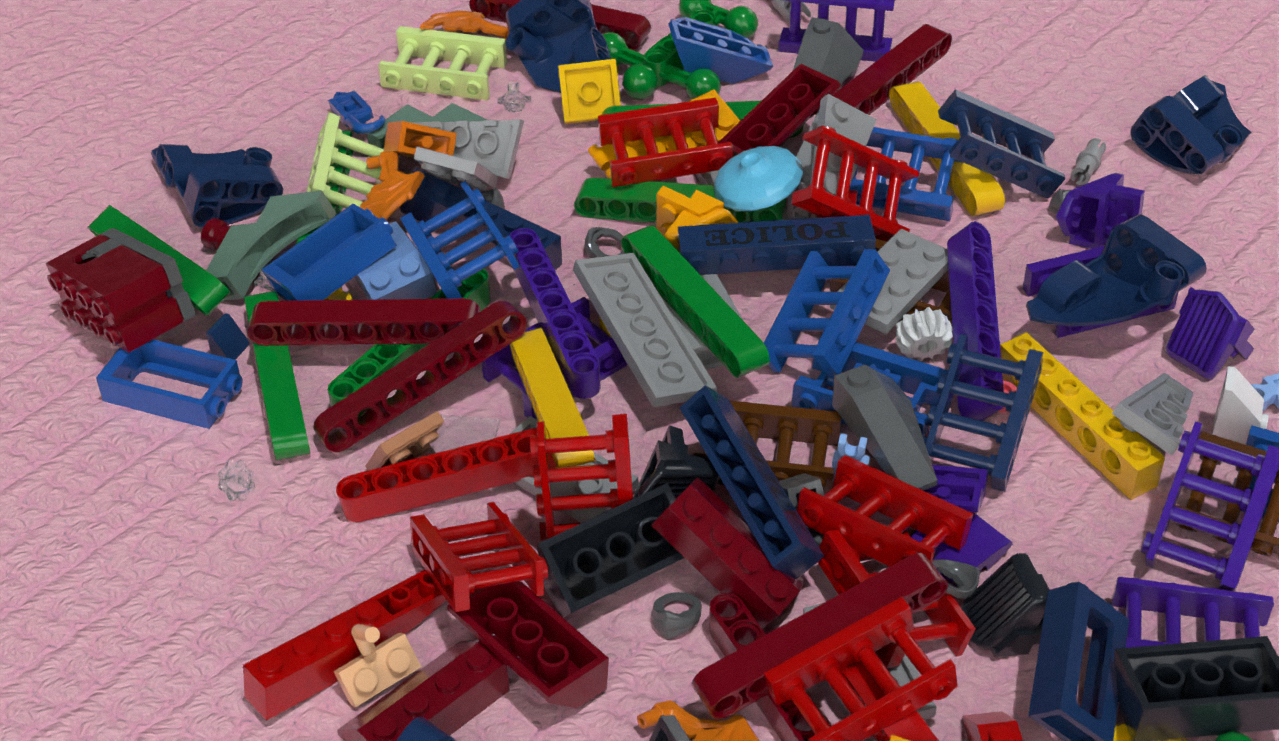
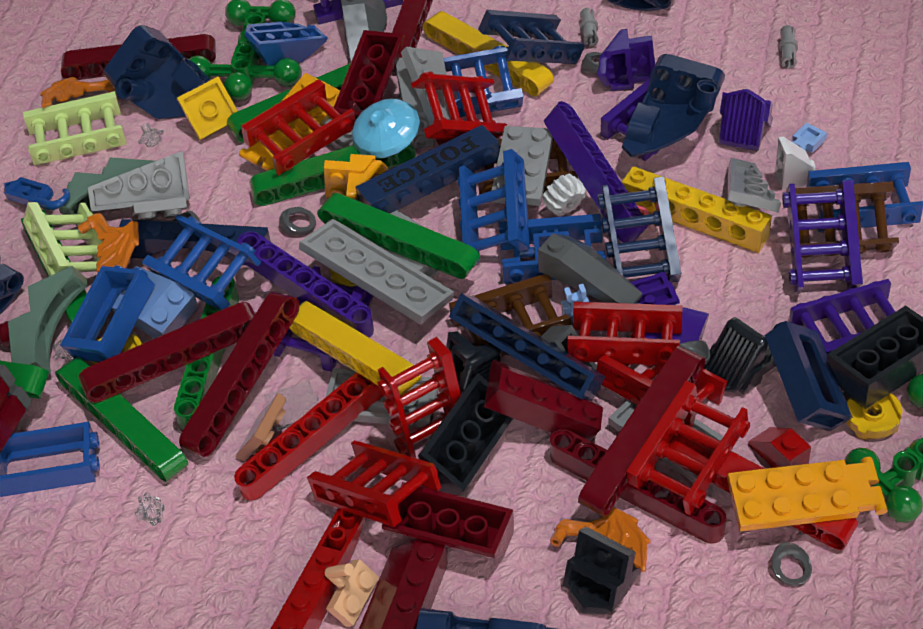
camera: 25 degrees left, 5 degrees up
dark blue slope [206,313,249,360] -> none
orange slope [383,121,457,158] -> none
dark grey piece [652,592,702,639] -> none

